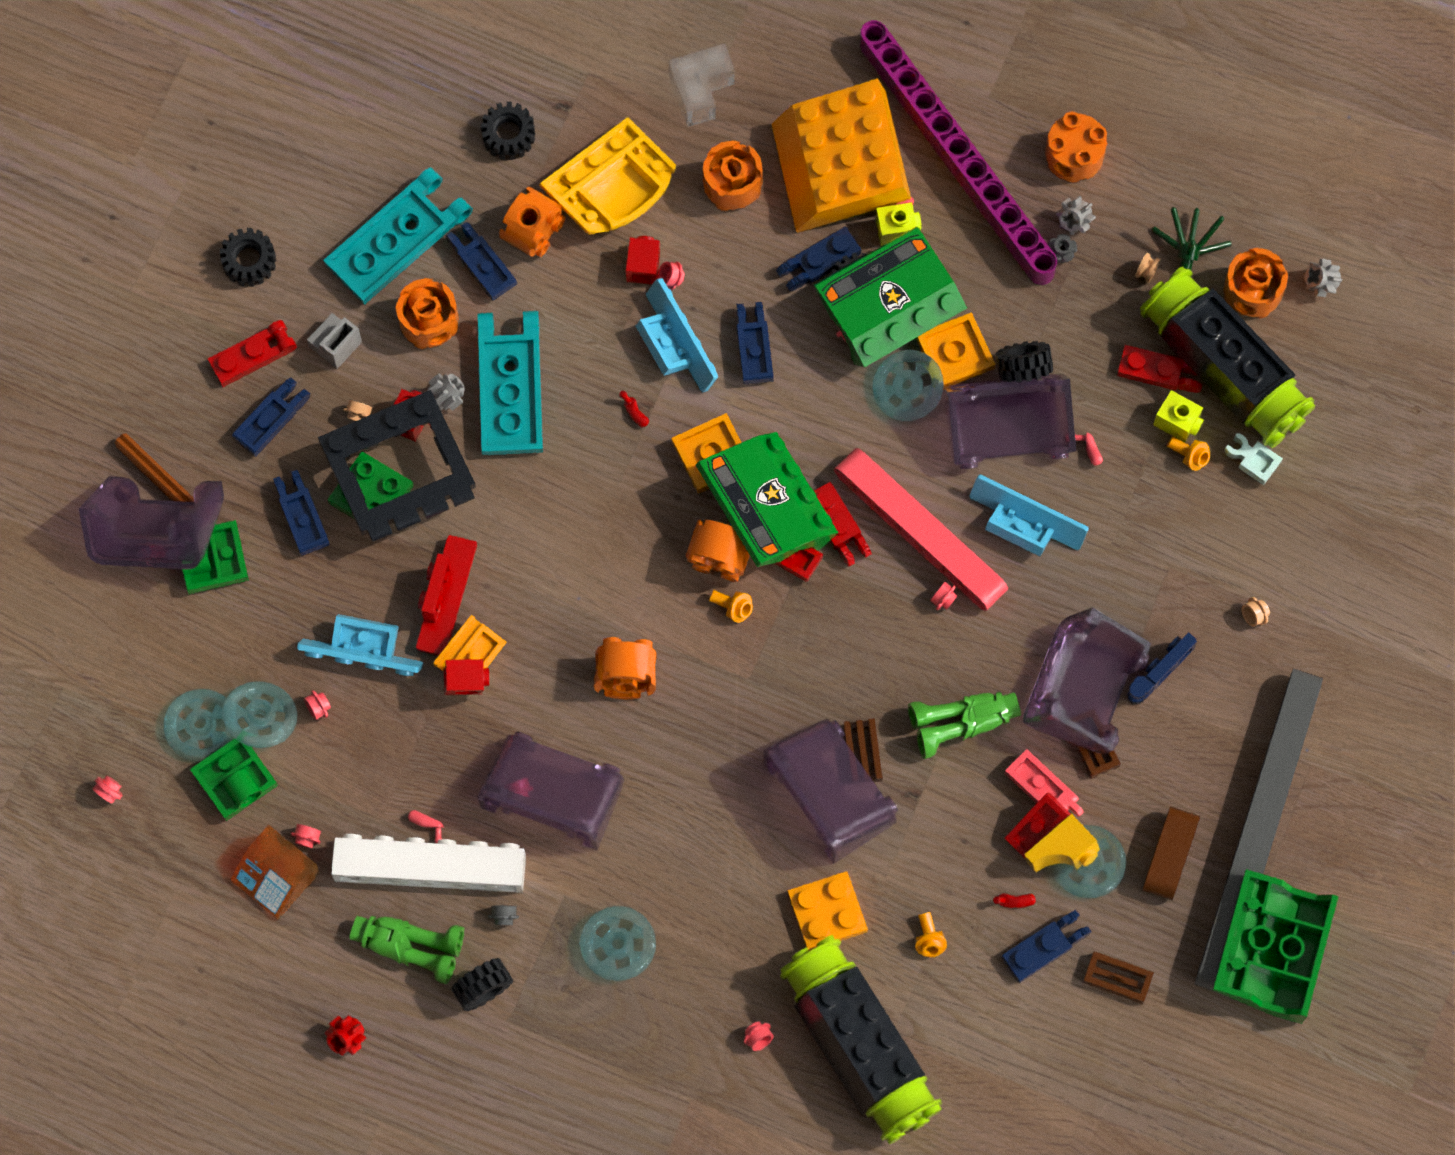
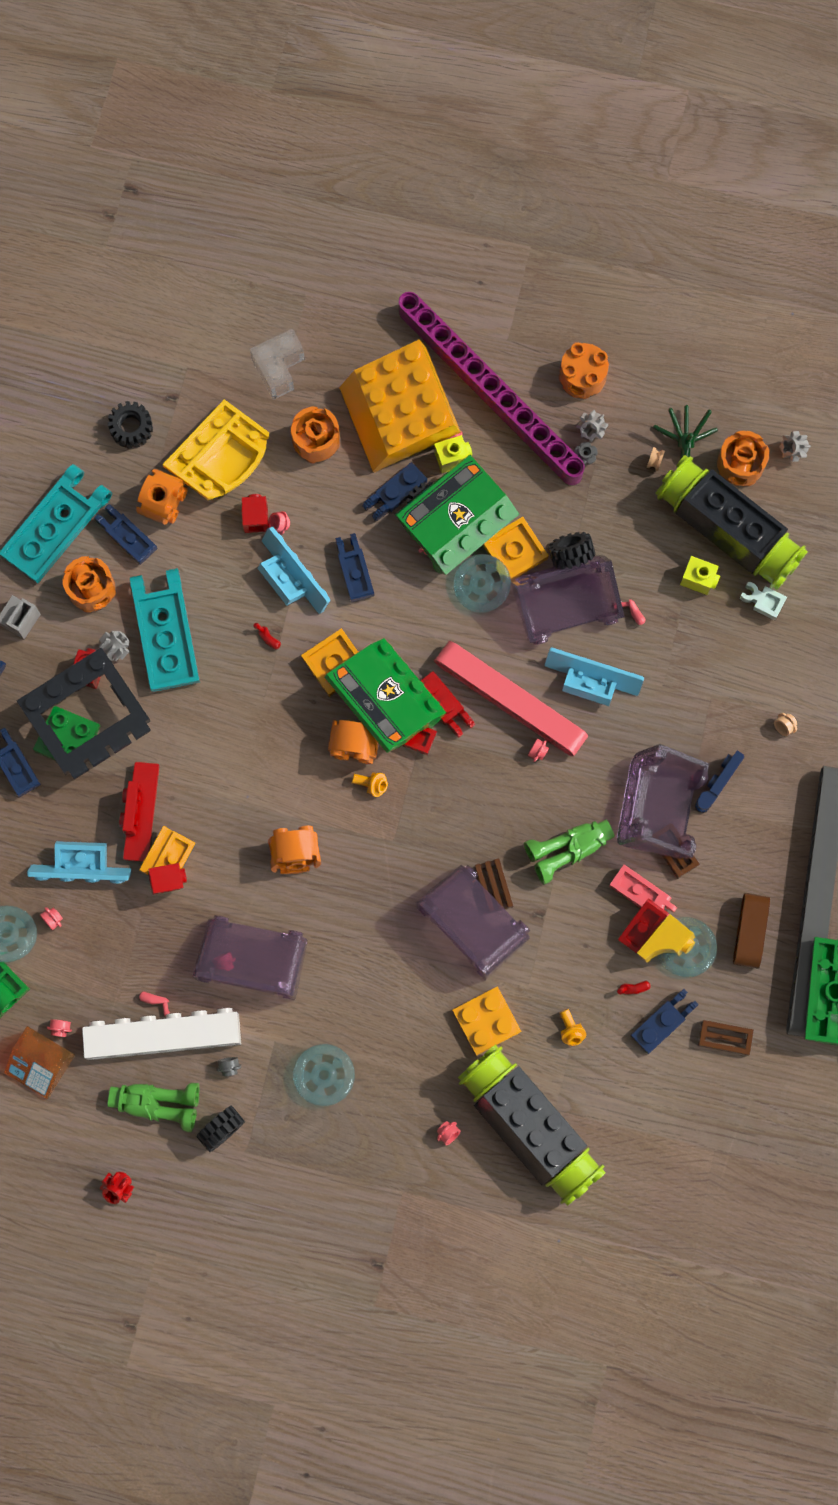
camera: 10 degrees left, 5 degrees up
light nougat plate [343,400,372,421] -> none
red hinge [1117,345,1203,393] -> none
light orange plate [1167,436,1210,471] -> none

